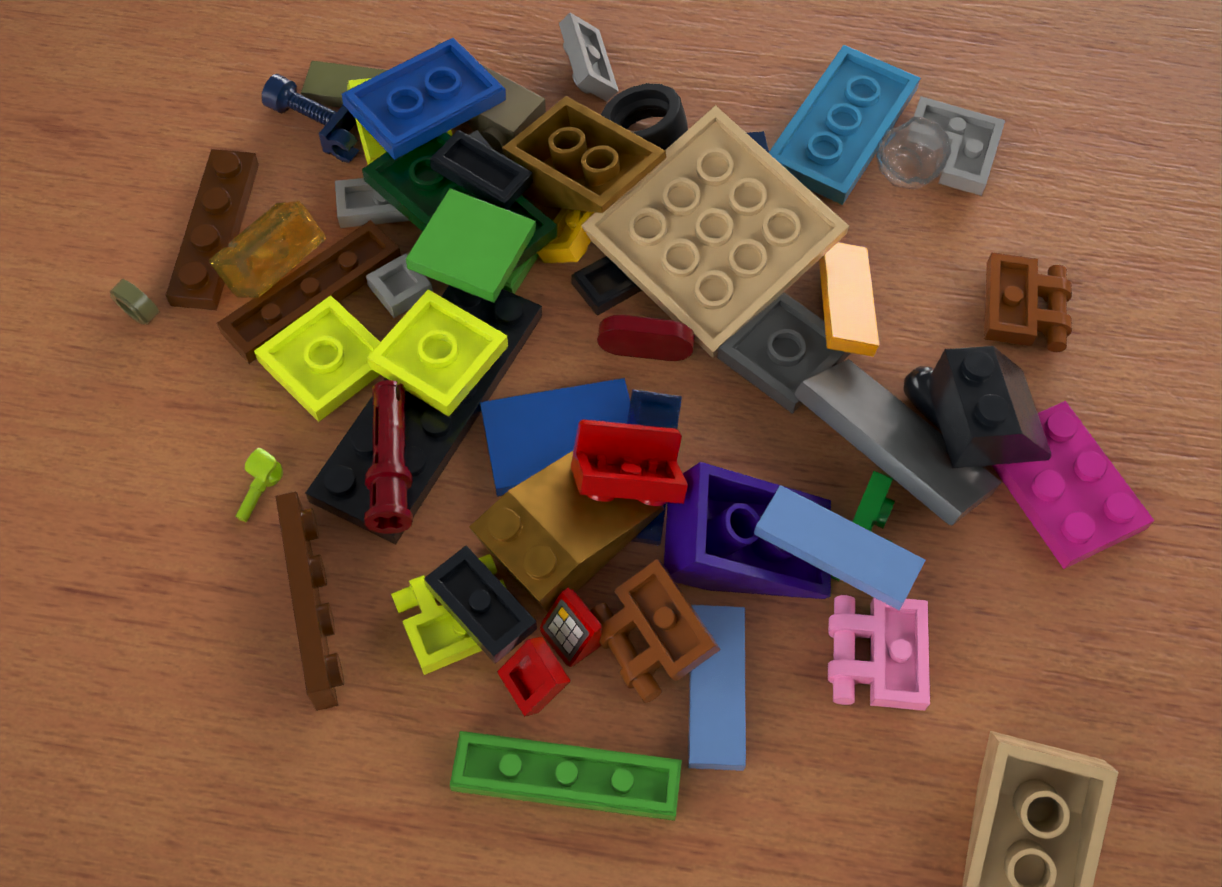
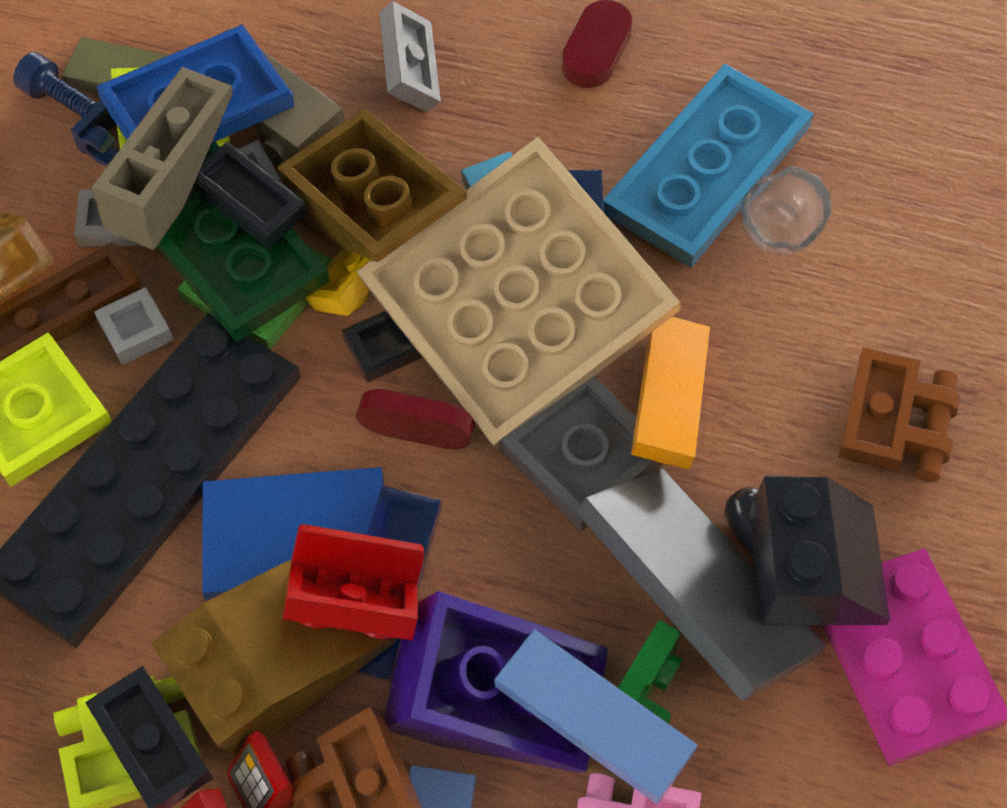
camera: 10 degrees right, 0 degrees up
dark red pin [364,380,413,534] -> none
neon yellow plate [367,289,508,417] -> none
bright green tile [406,189,536,303] -> none
black tyre [601,83,688,150] -> none
light grey plate [906,97,1005,196] -> none
none -> dark tan slope [92,67,233,250]
none -> dark red tile [562,0,632,88]

